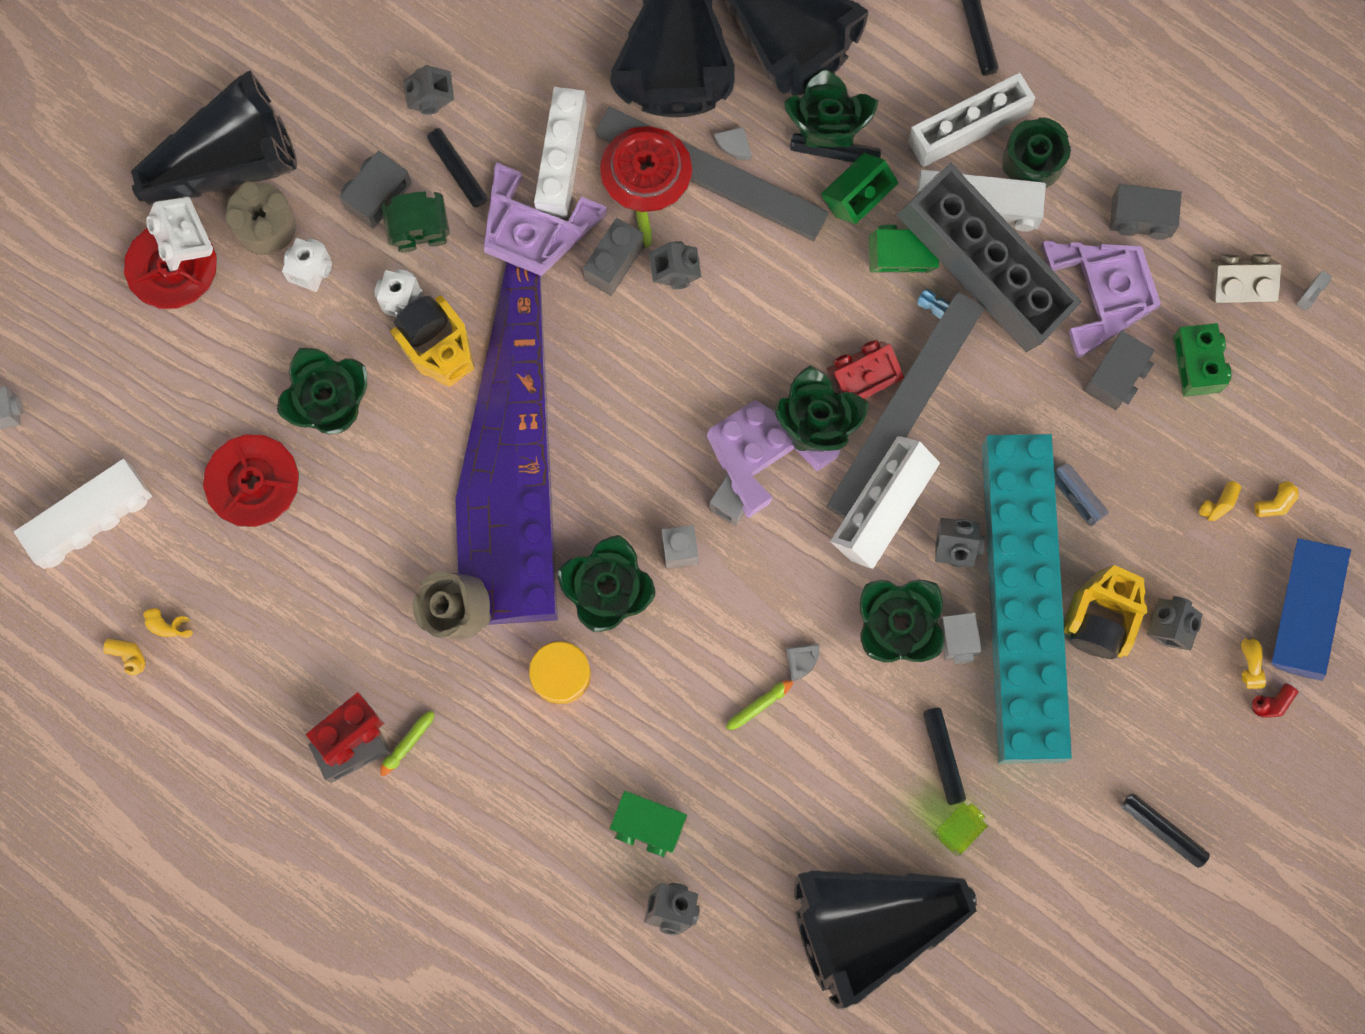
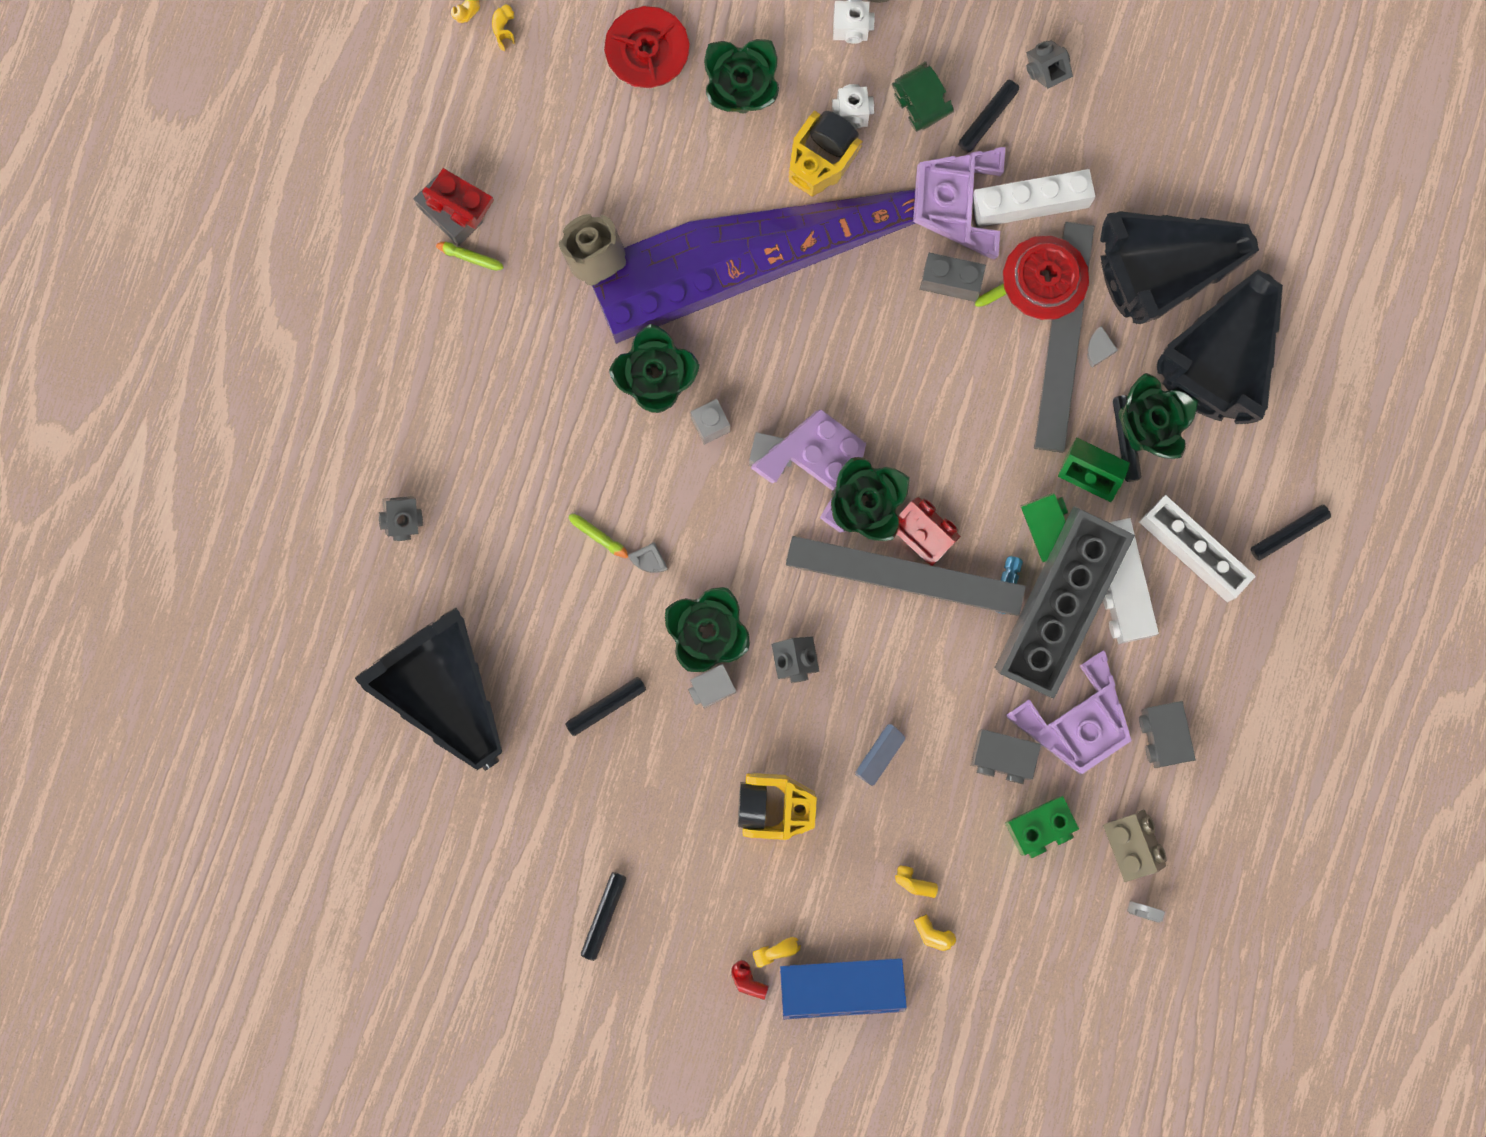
camera: 70 degrees right, 5 degrees up
dark grey brick [339,150,412,229] -> none
yellow head [529,641,591,704] -> none
green brick [610,791,687,858] -> none
dark grey brick [649,241,702,289] -> none
white brick [830,436,940,569] -> none
clear neon green brick [932,802,988,857] -> none
teal brick [982,434,1072,764] -> none
dark green brick [1002,117,1071,188] -> none
dark grey brick [1147,596,1203,651] -> none

